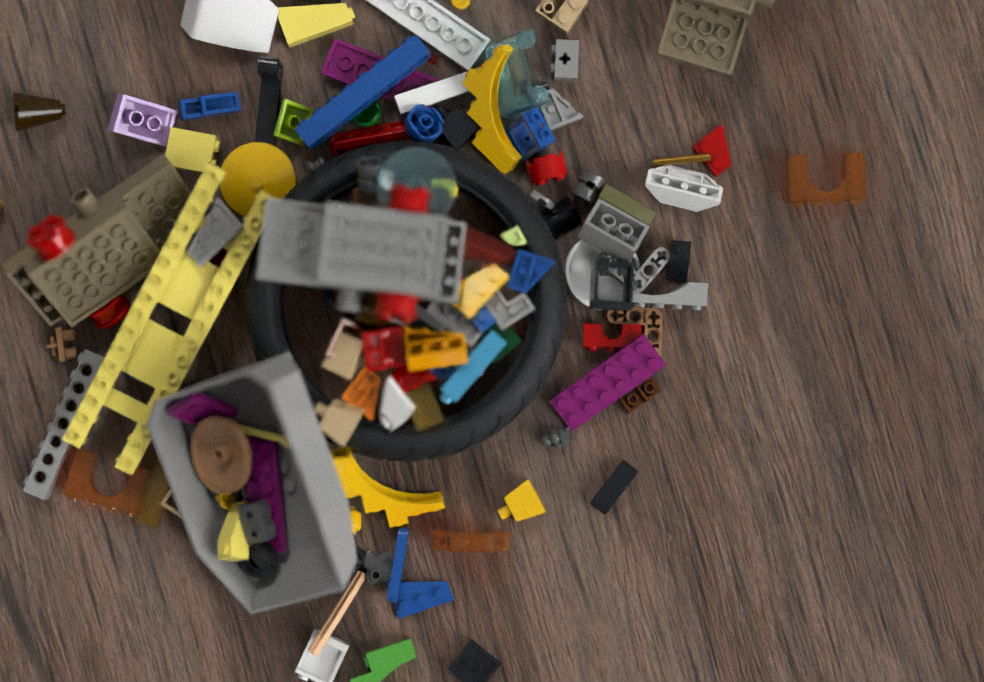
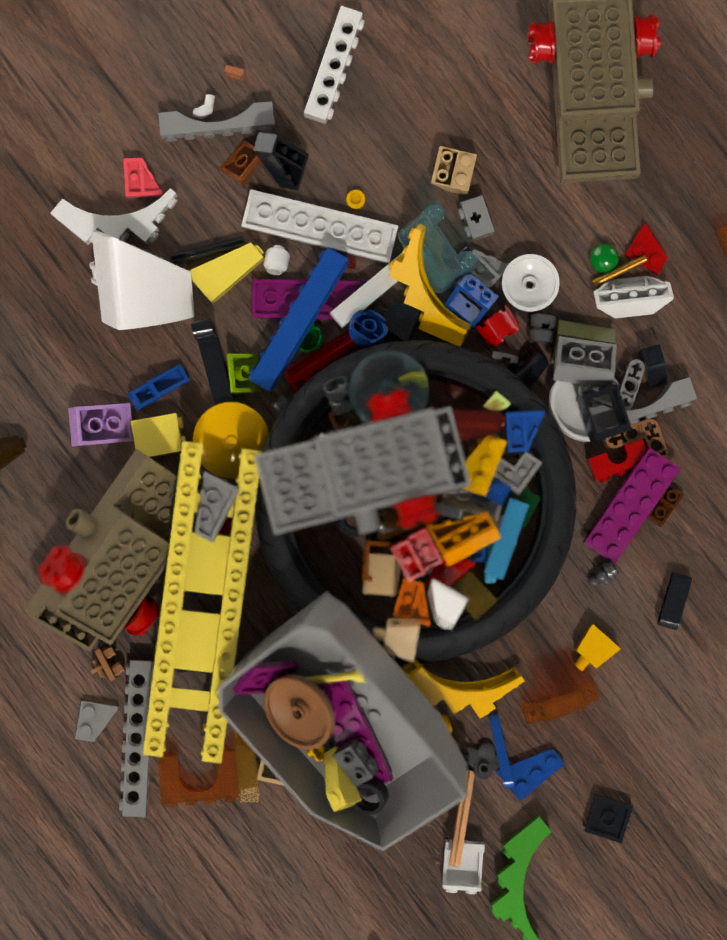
camera: 20 degrees left, 0 degrees up
none -> light grey wing [75,700,119,742]
none -> white head [263,245,290,275]
none -> white dish [502,254,560,312]
none -> green hair [589,244,619,273]

